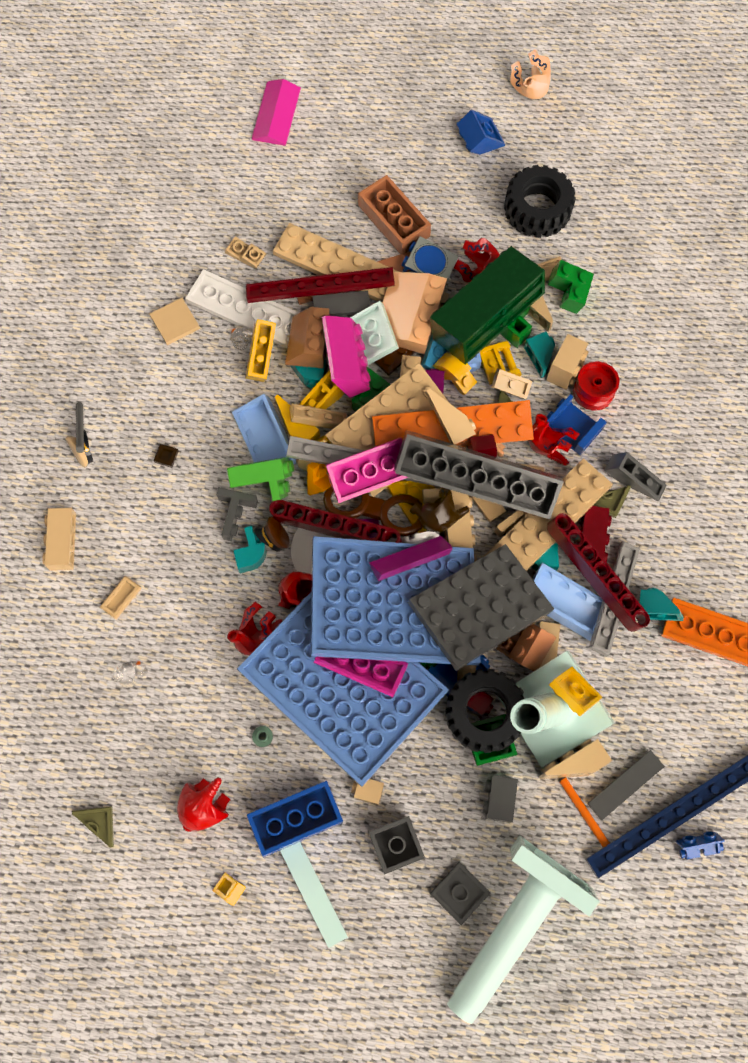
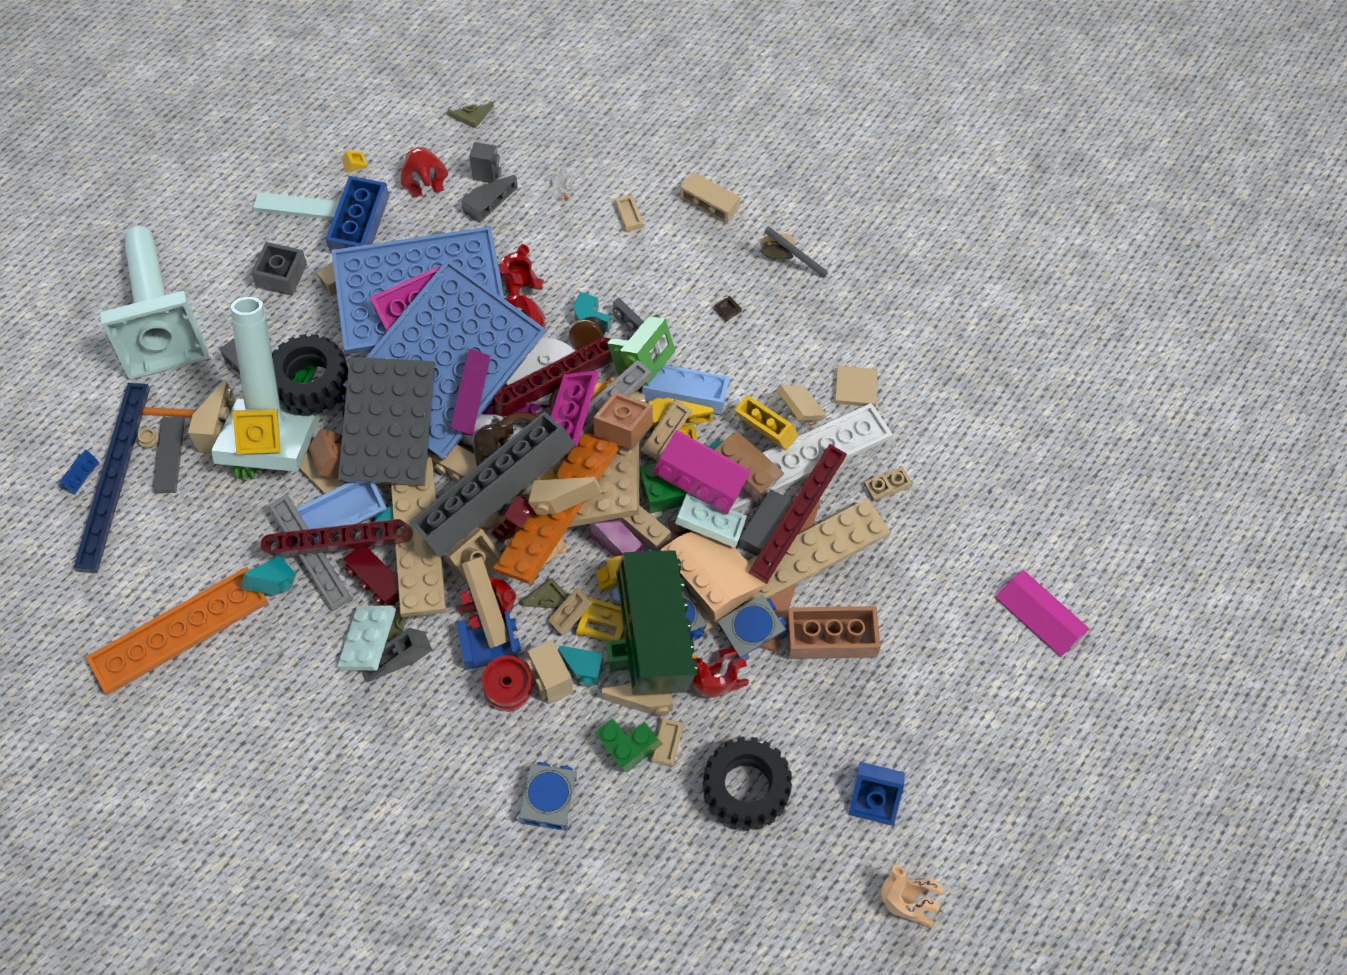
camera: 125 degrees right, 10 degrees down
dark grey tile [430,862,491,926] -> none
none -> tan plate [137,428,159,448]
none -> light aqua plate [337,606,396,670]
none -> dark grey slope [461,175,518,223]
none -> tan tile [462,557,510,648]
none -> dark grey brick [469,142,502,183]
none -> panel [519,762,577,831]
none -> nougat container [594,392,653,450]
none -> tan tile [777,385,827,421]

